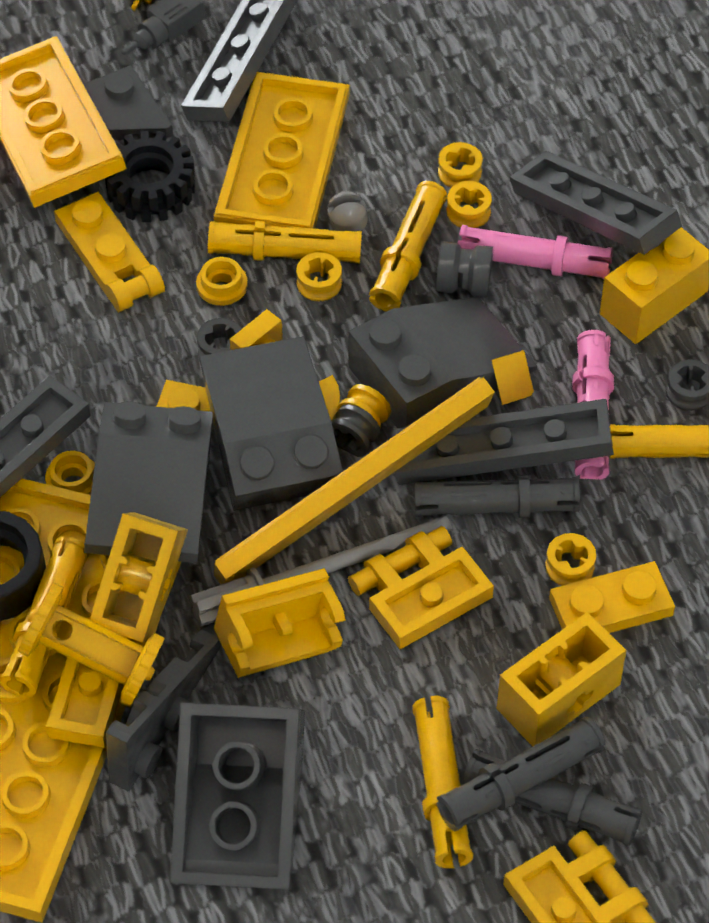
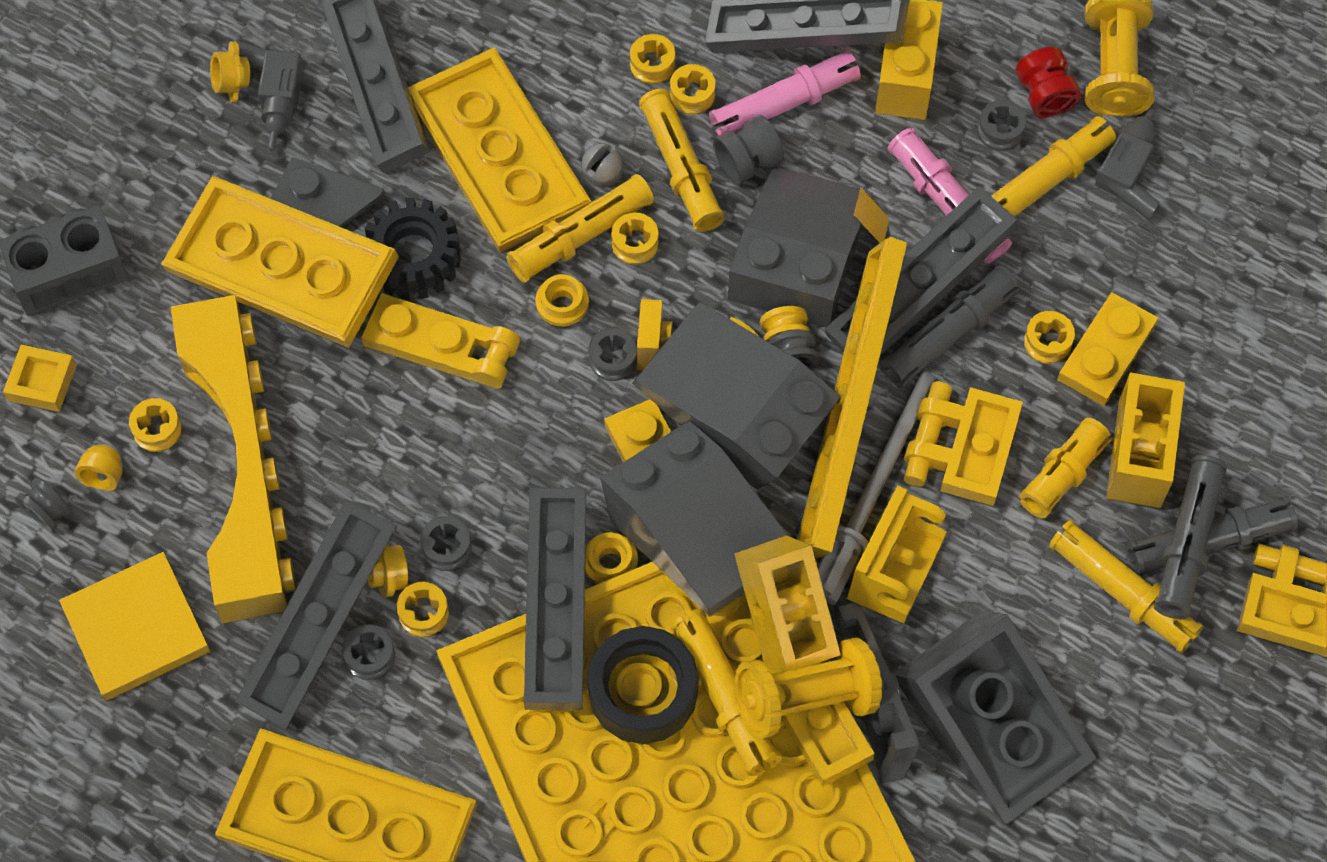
camera: 40 degrees left, 10 degrees up
none -> yellow pin [1018,418,1112,519]

